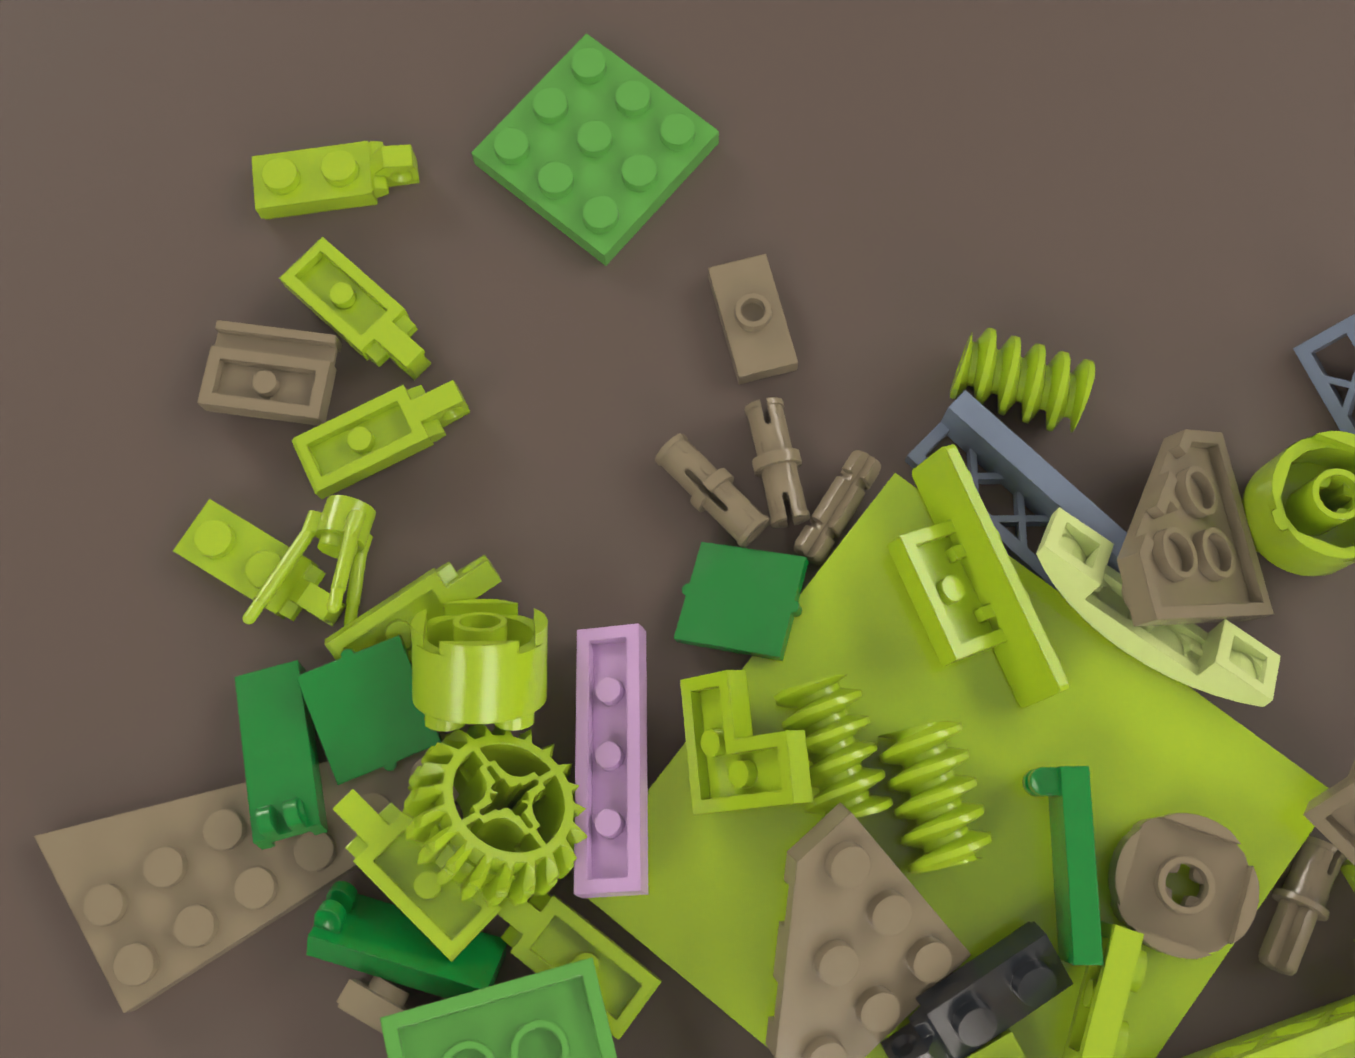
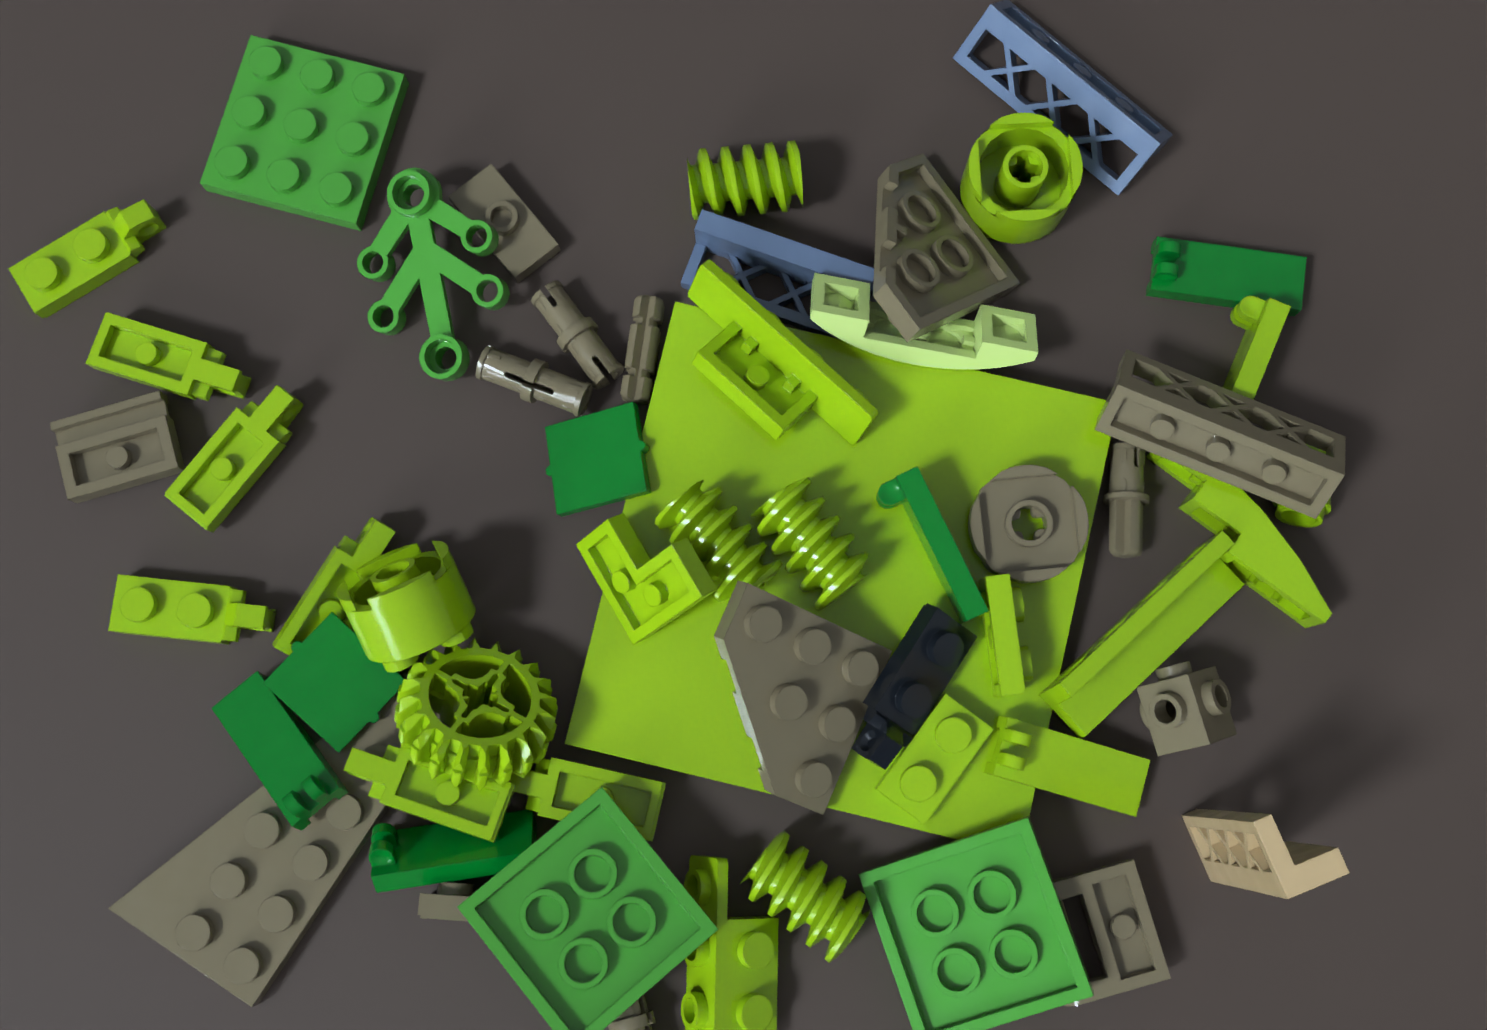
camera: 25 degrees left, 5 degrees up
lime plant [242,495,376,626] -> none
lavender plate [574,623,649,898] -> none
none -> bright green plant [357,168,510,381]

